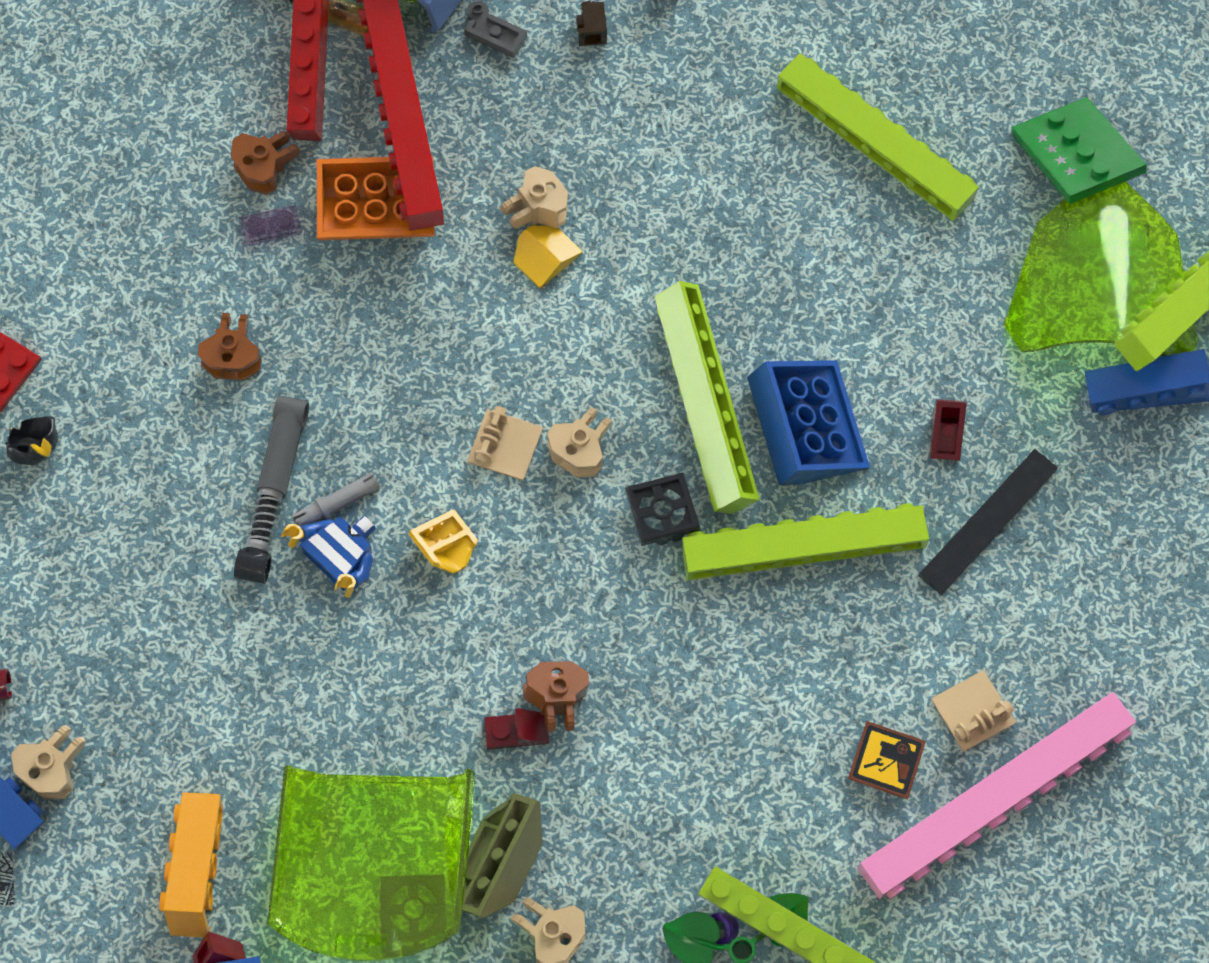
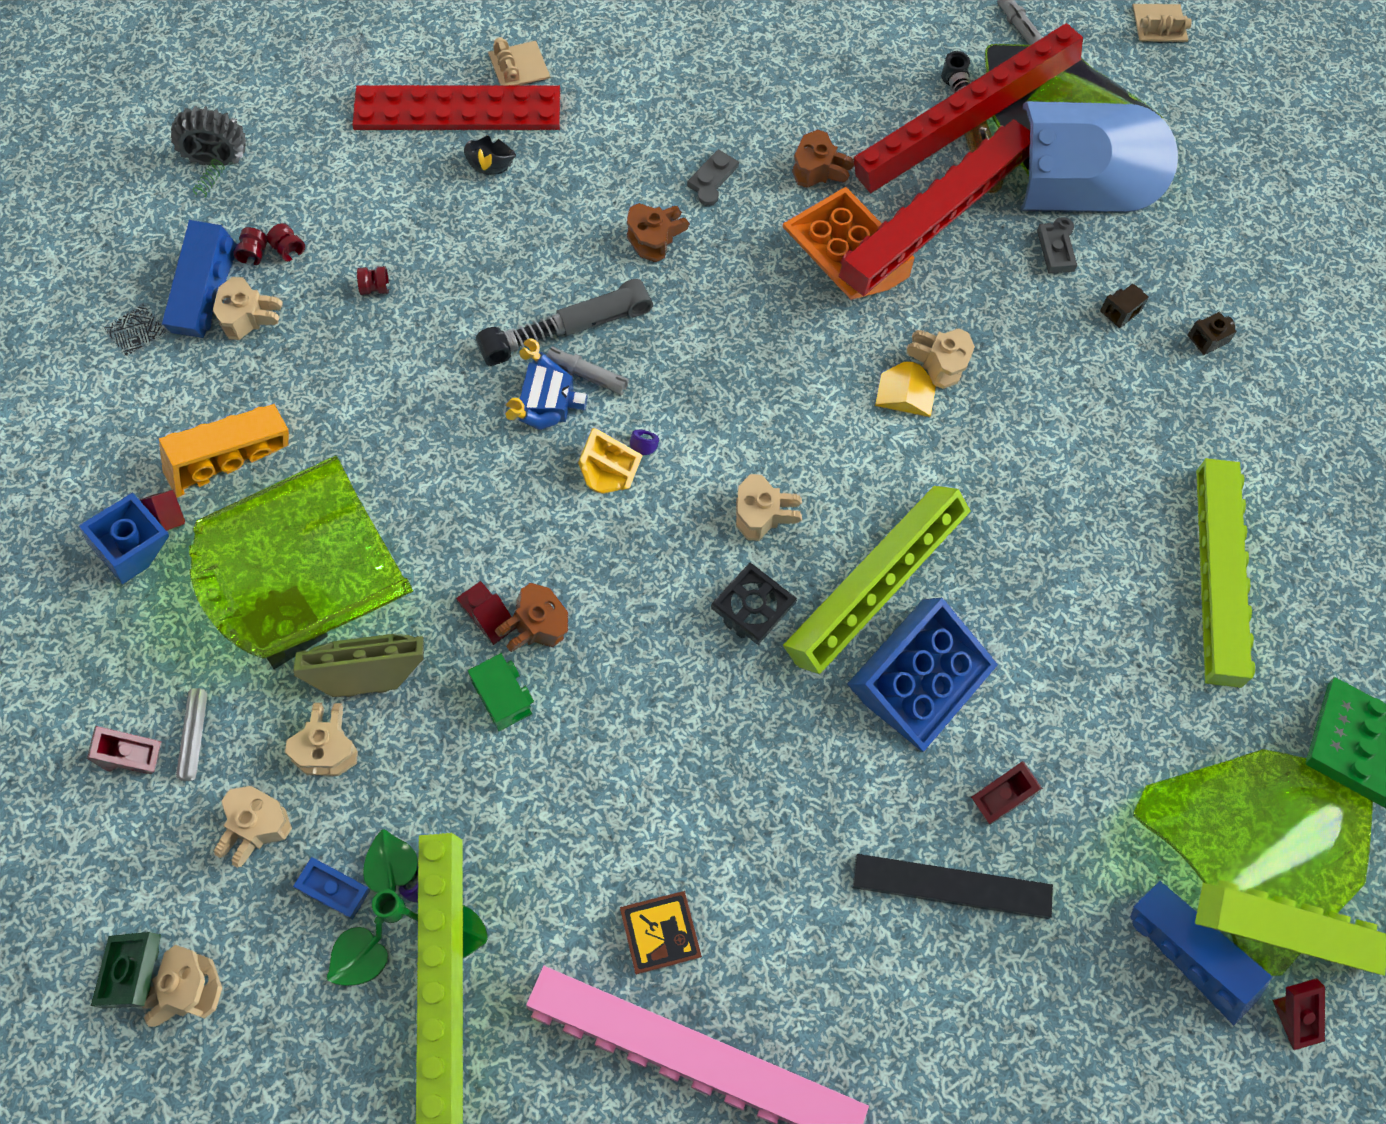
camera: 55 degrees right, 5 degrees down
clear purple plate [239,205,302,246] -> none
tan hinge [467,406,543,481] -> none
lime brick [681,503,929,580] -> none
tan hinge [931,670,1016,752] -> none
none -> dark red wheel [357,266,389,295]
none -> green brick [467,653,534,732]
none -> dark purple piece [630,429,660,455]
none -> dark grey hinge [687,149,739,206]

